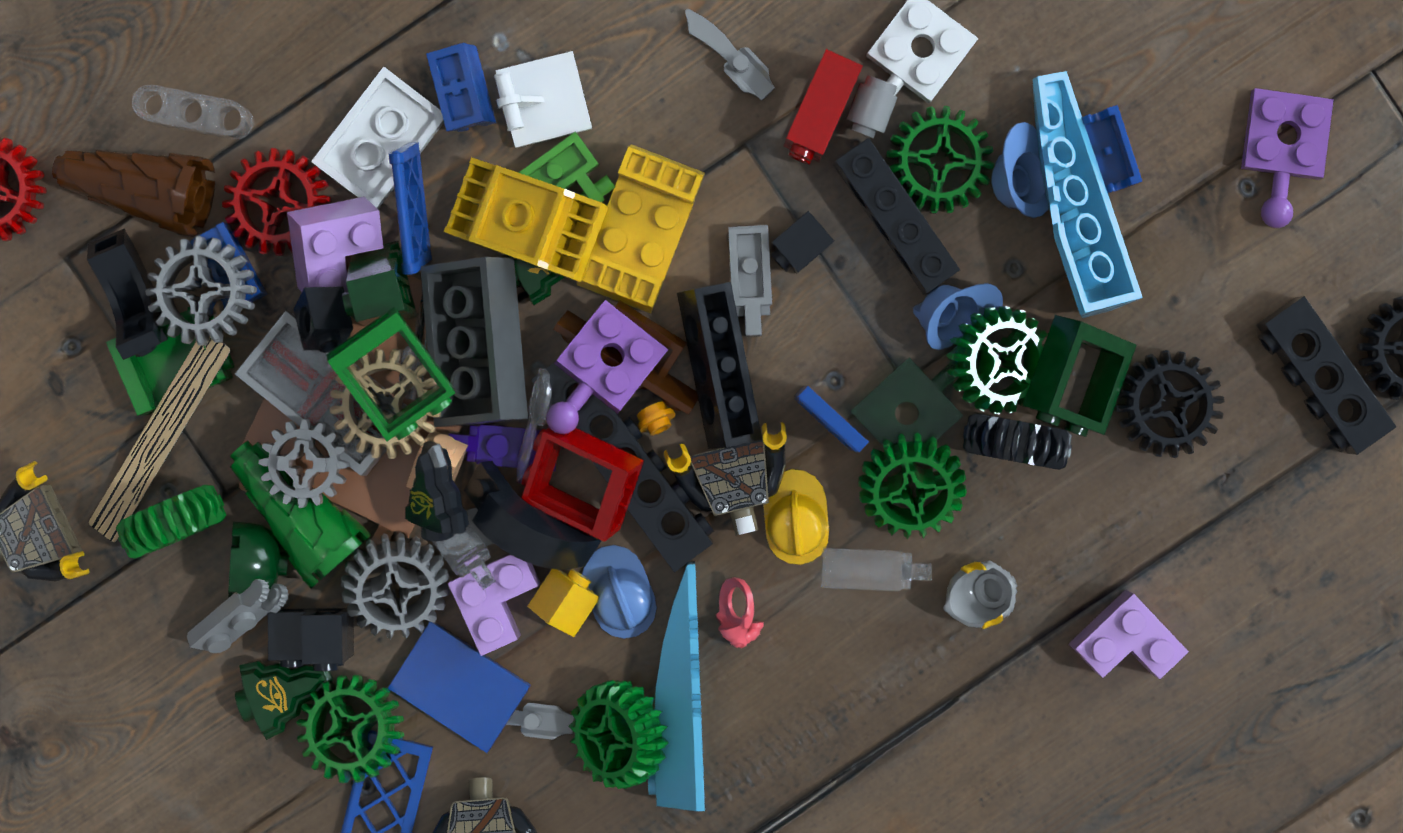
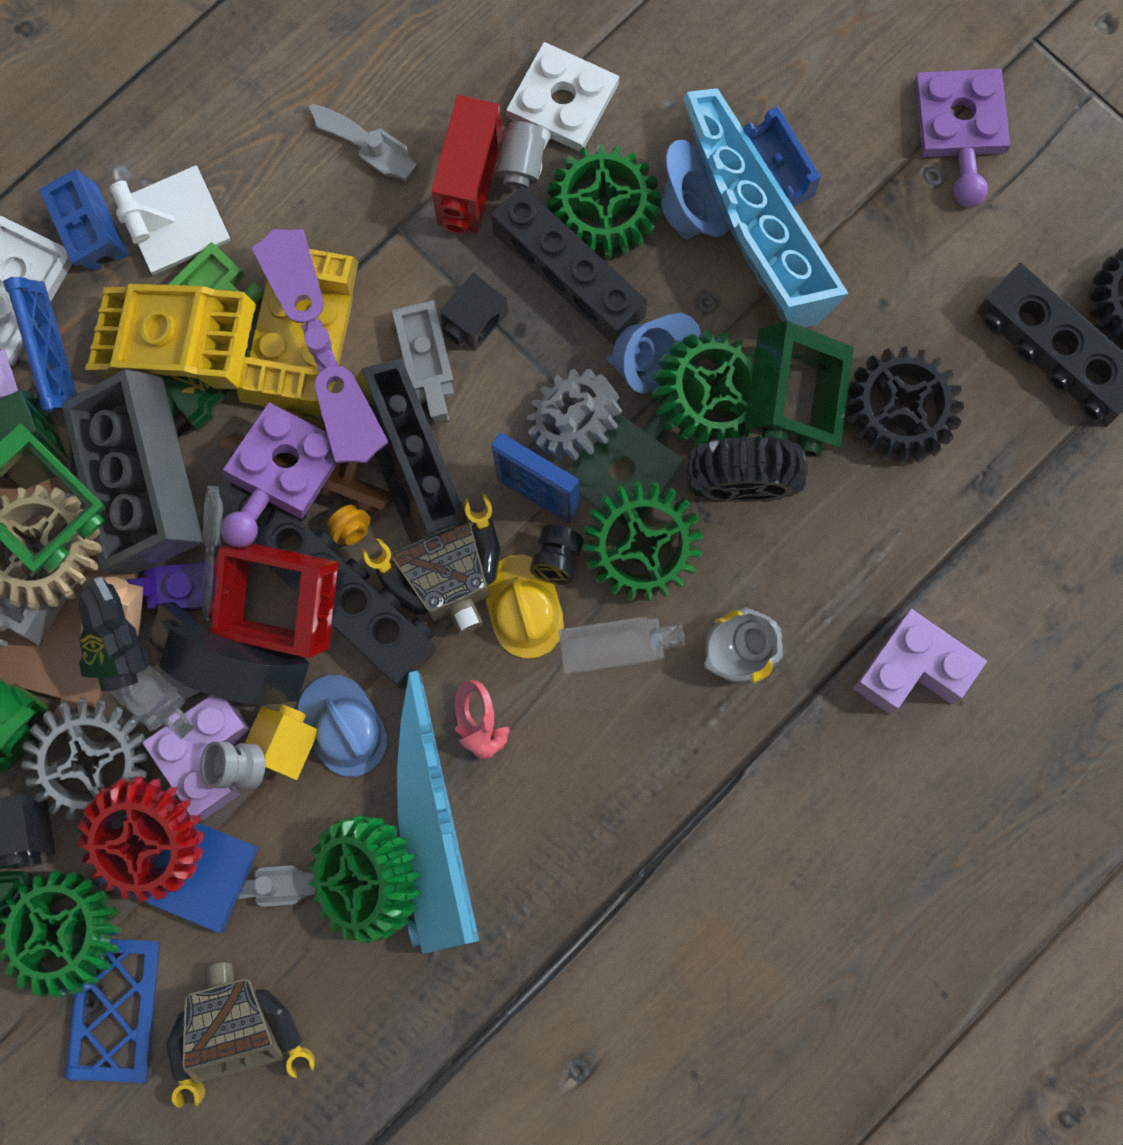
camera: 15 degrees left, 10 degrees down
none -> red gear [76,775,205,903]
none -> light grey wheel [200,741,265,790]
none -> medium lavender piece [252,229,388,463]
none -> light grey gear [527,369,622,461]
none -> black wheel [529,525,584,585]

